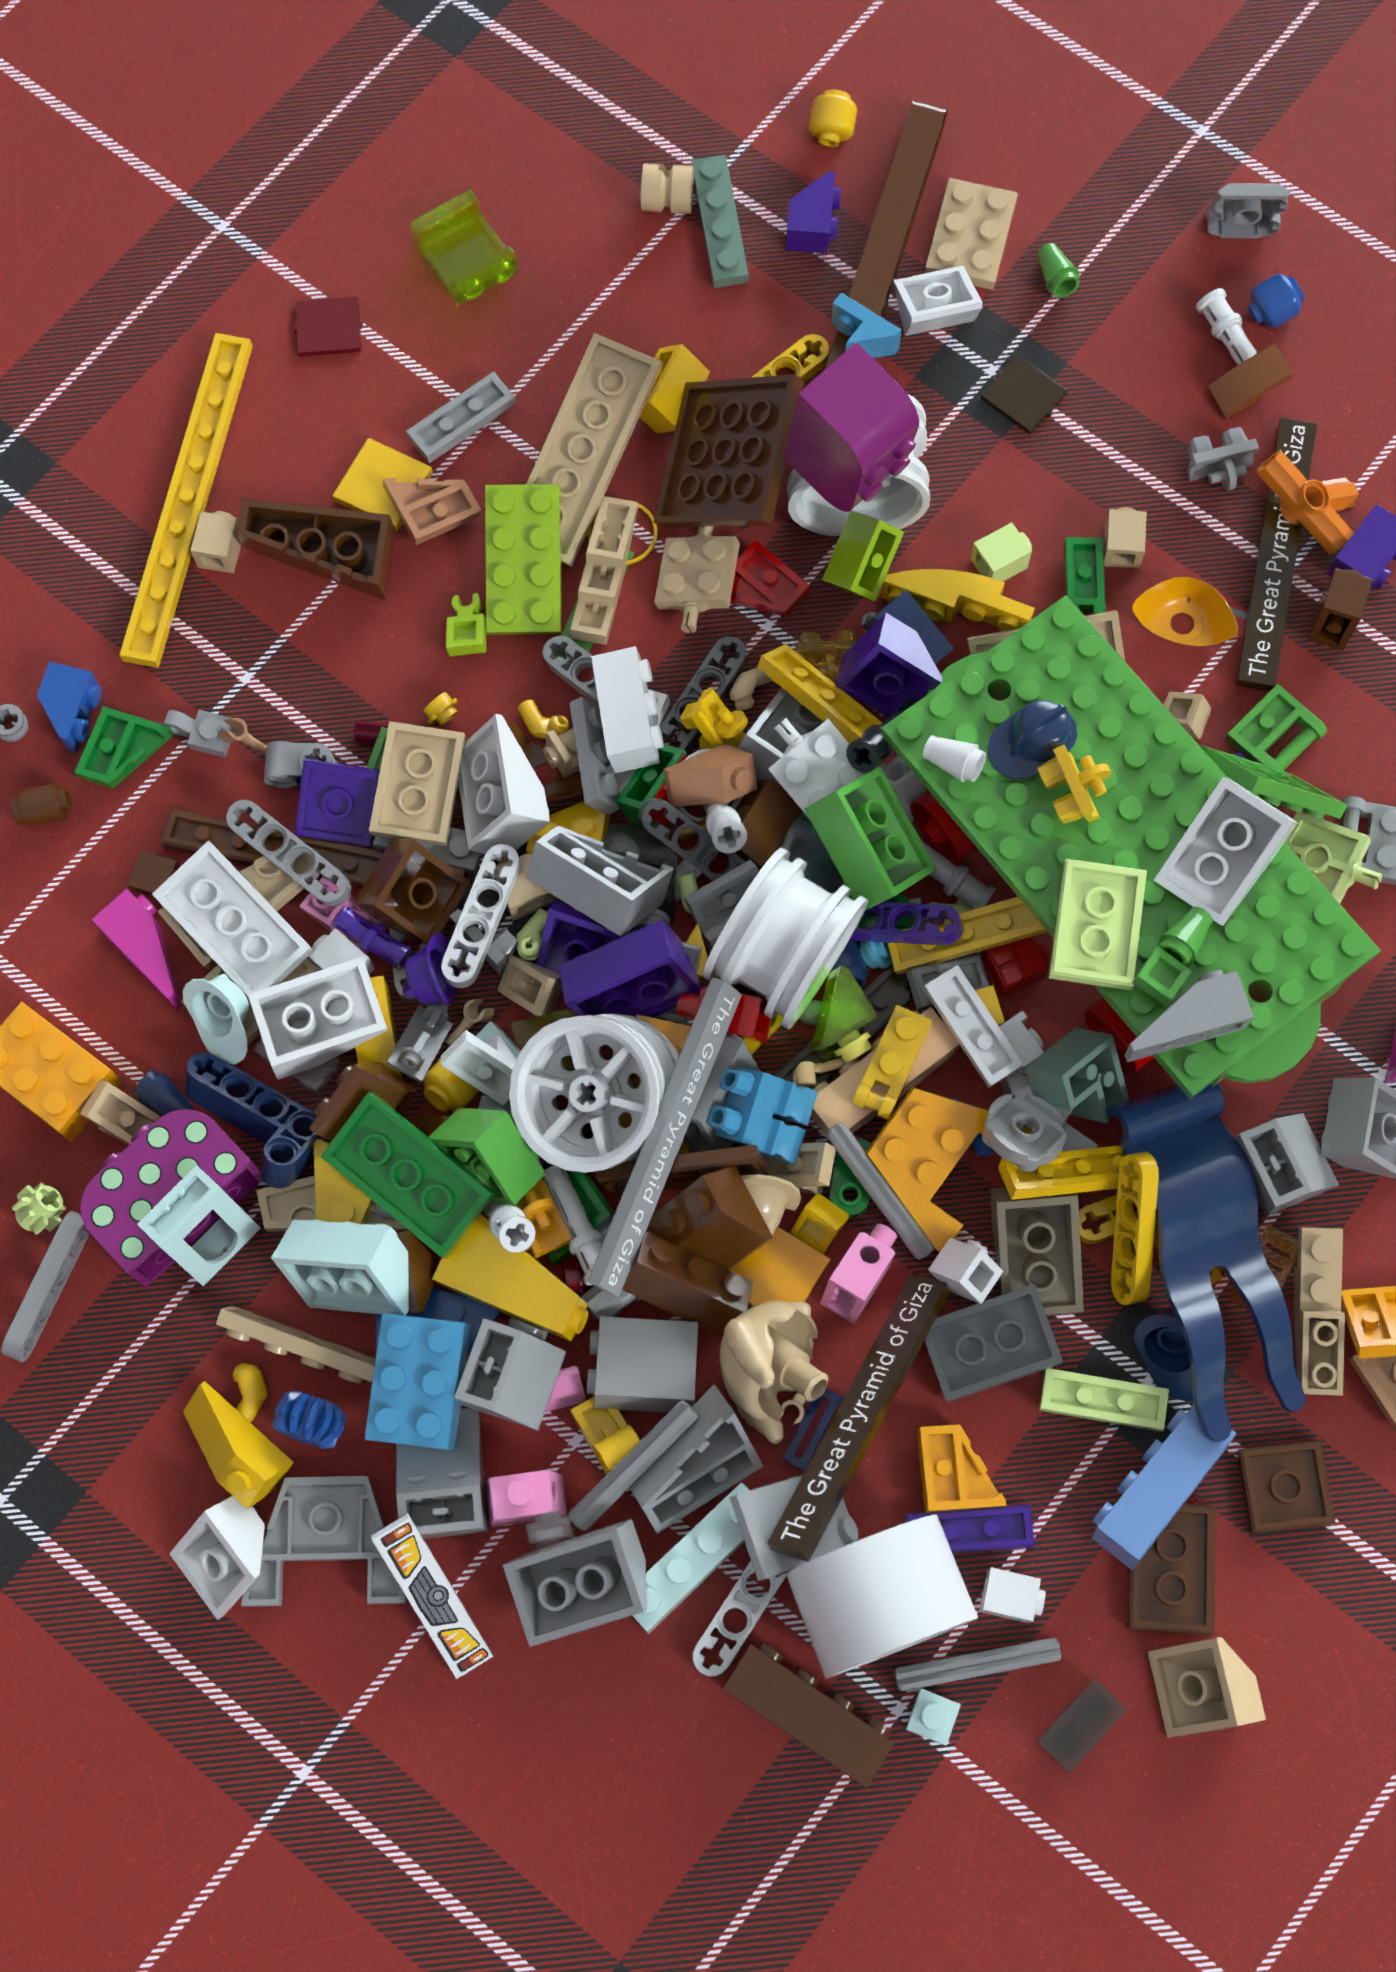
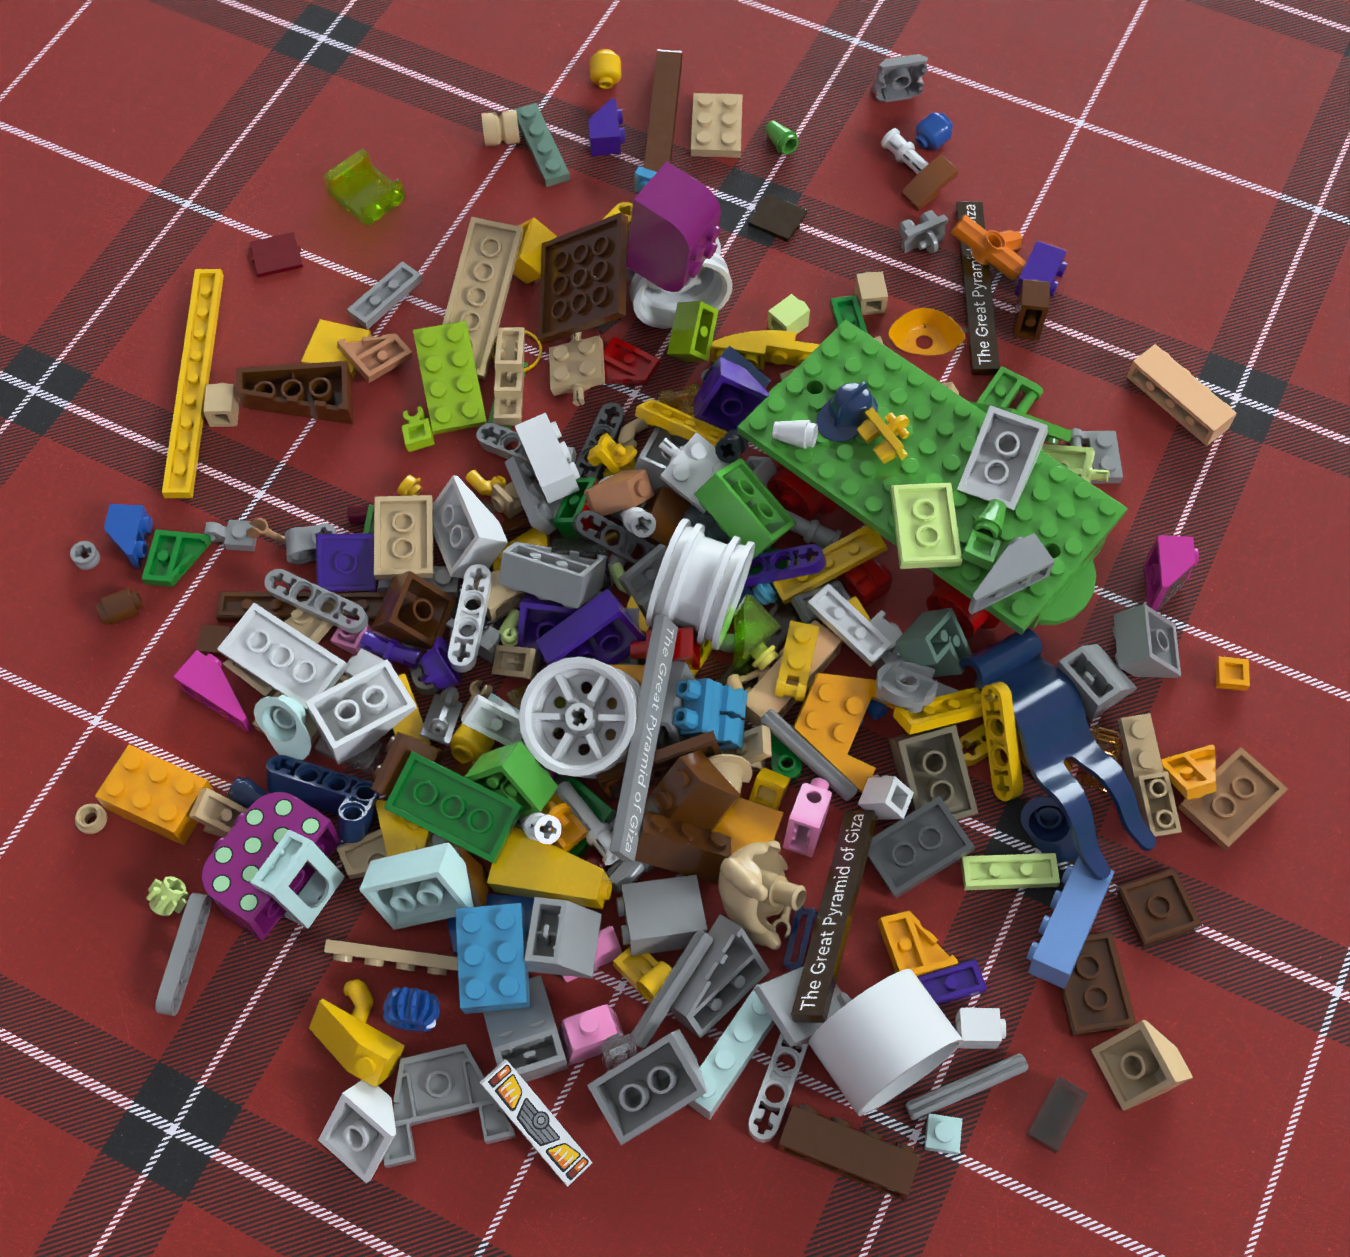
camera: 15 degrees left, 10 degrees down
white slope [894,266,982,336] -> none

